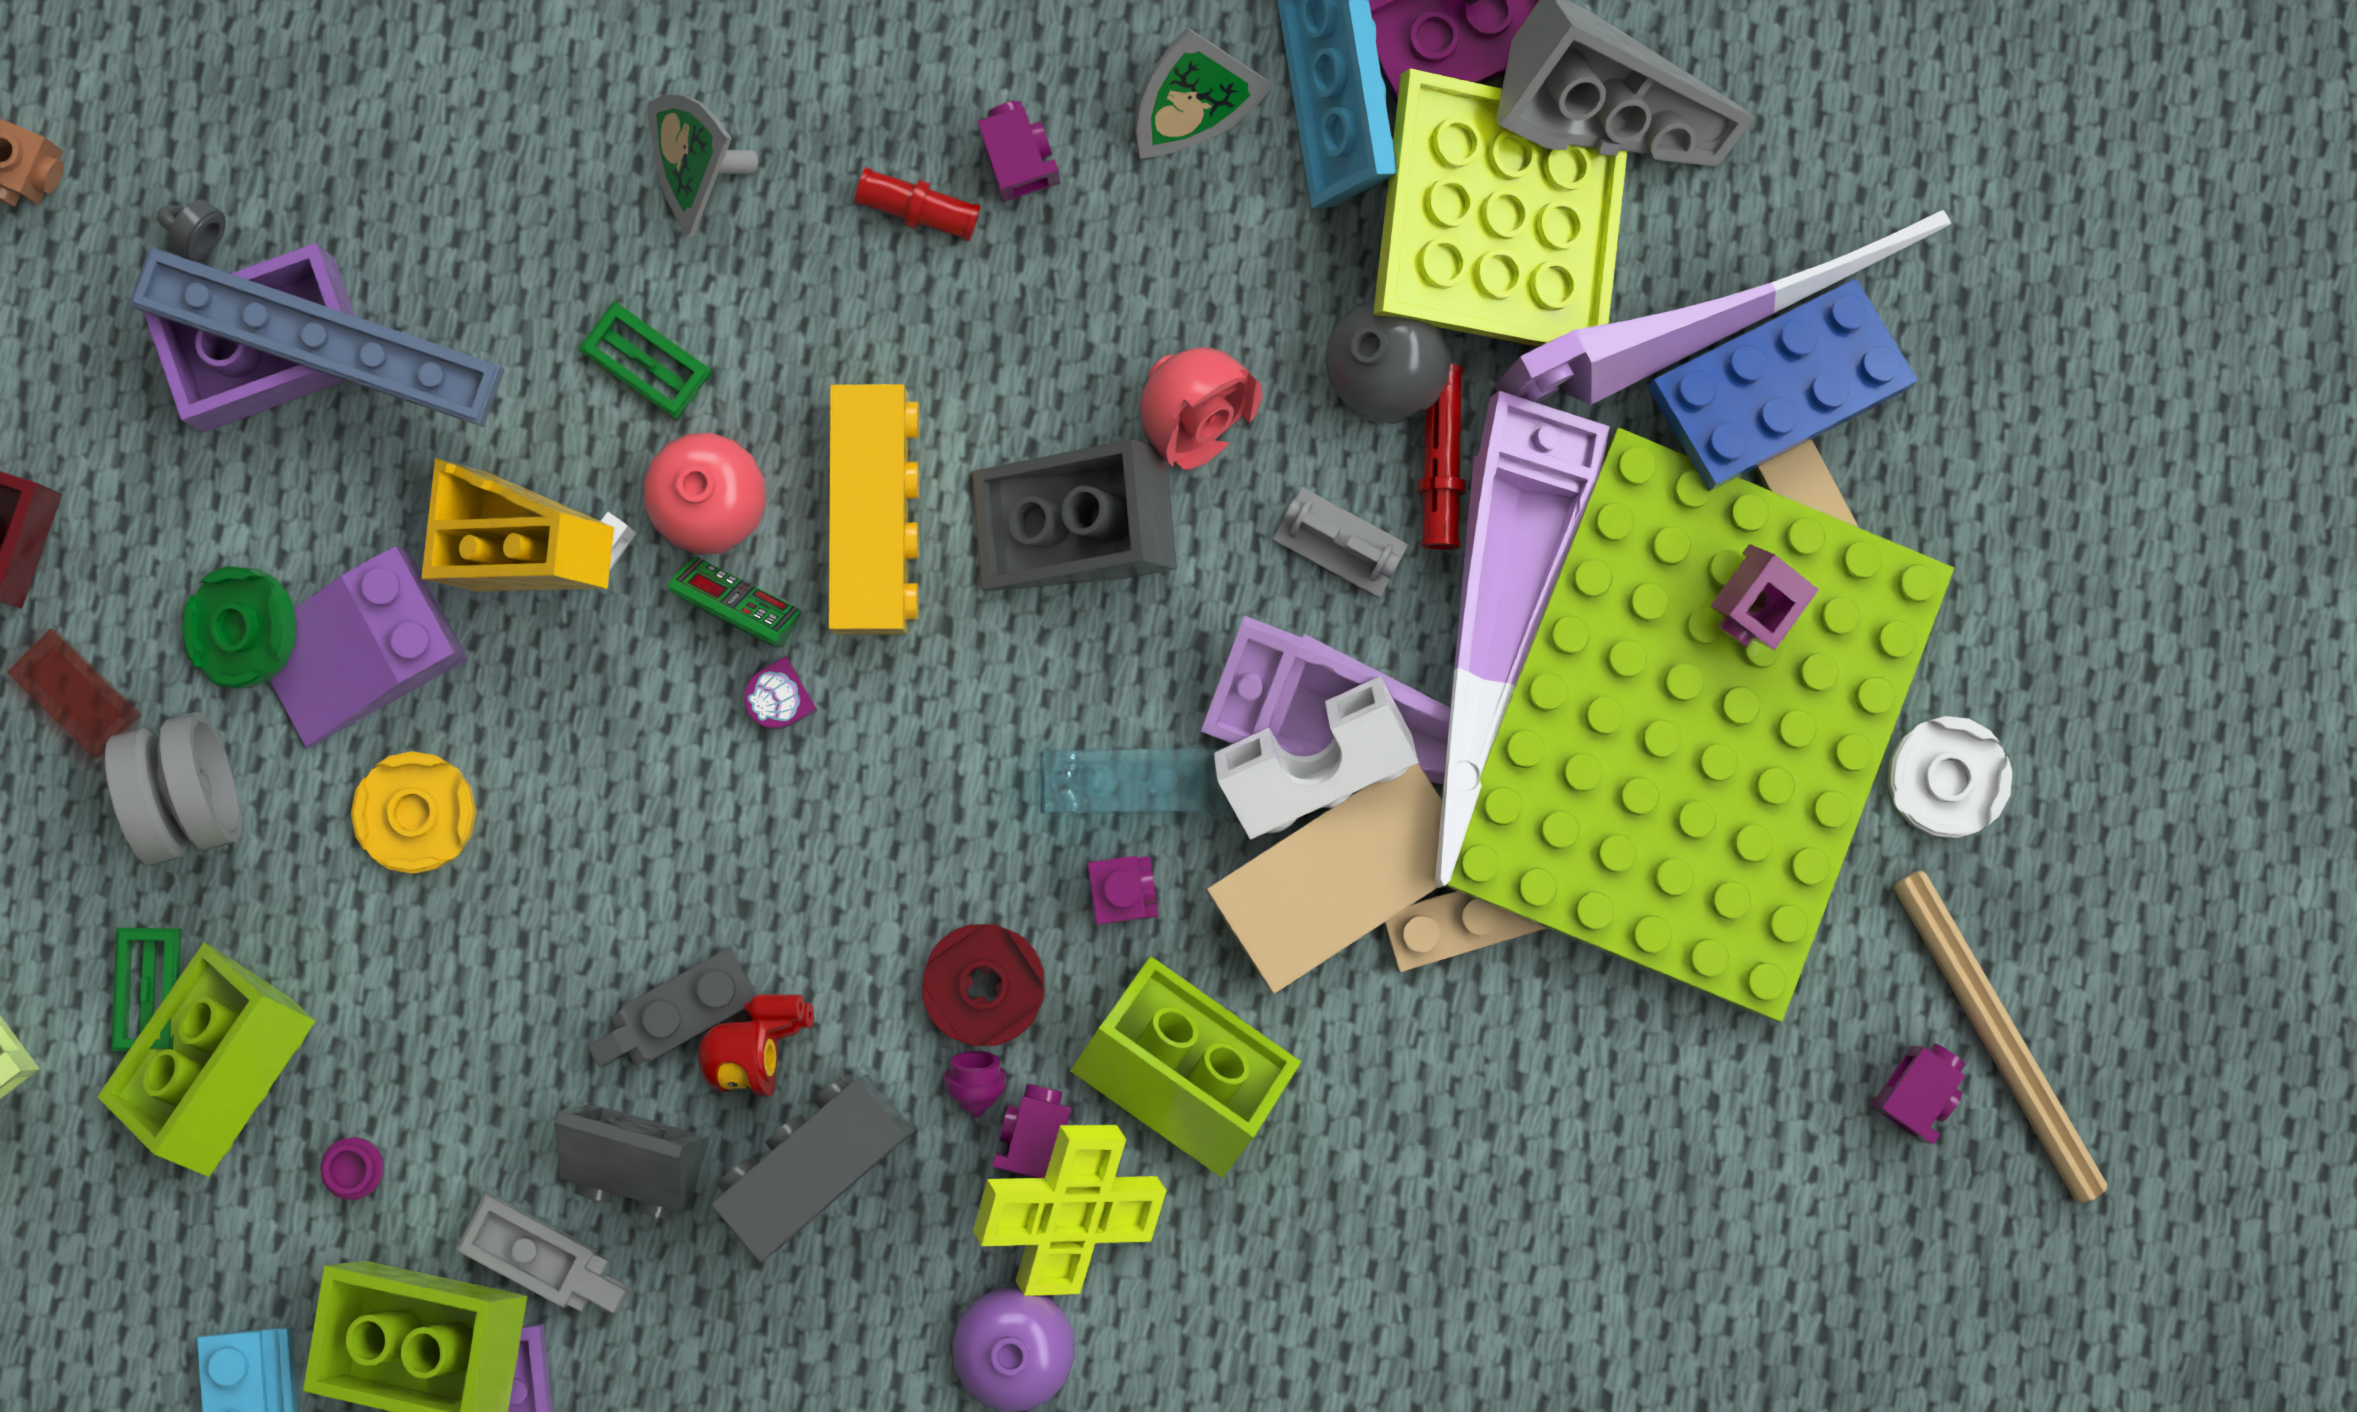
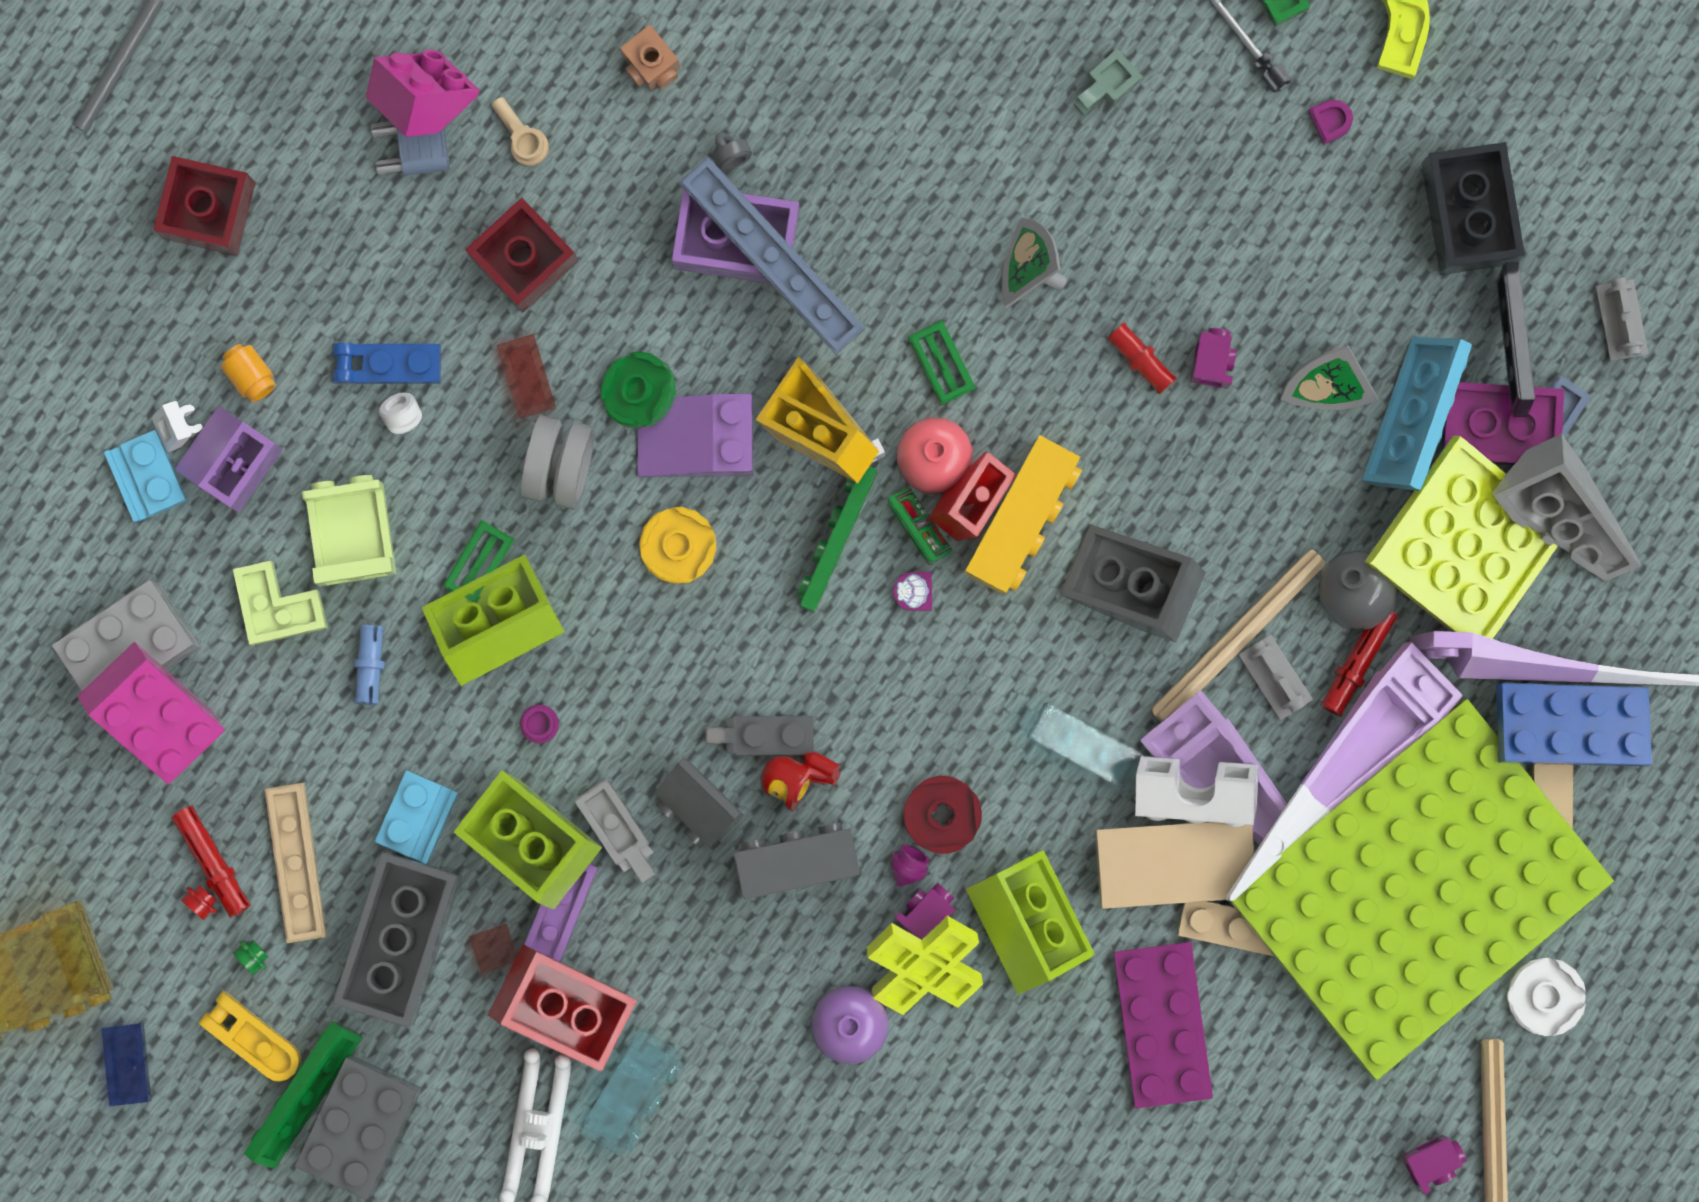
camera: 30 degrees right, 0 degrees up
magenta brick [1088,856,1159,926] -> none
coral cylinder [1139,347,1262,470] -> none
brick [1710,544,1819,650] -> none
none -> medium blue pin [353,625,385,705]
none -> green plate [796,466,877,614]
none -> red slope [928,451,1016,541]
none -> magenta plate [1113,942,1213,1109]
none -> tan axle [1151,549,1325,722]

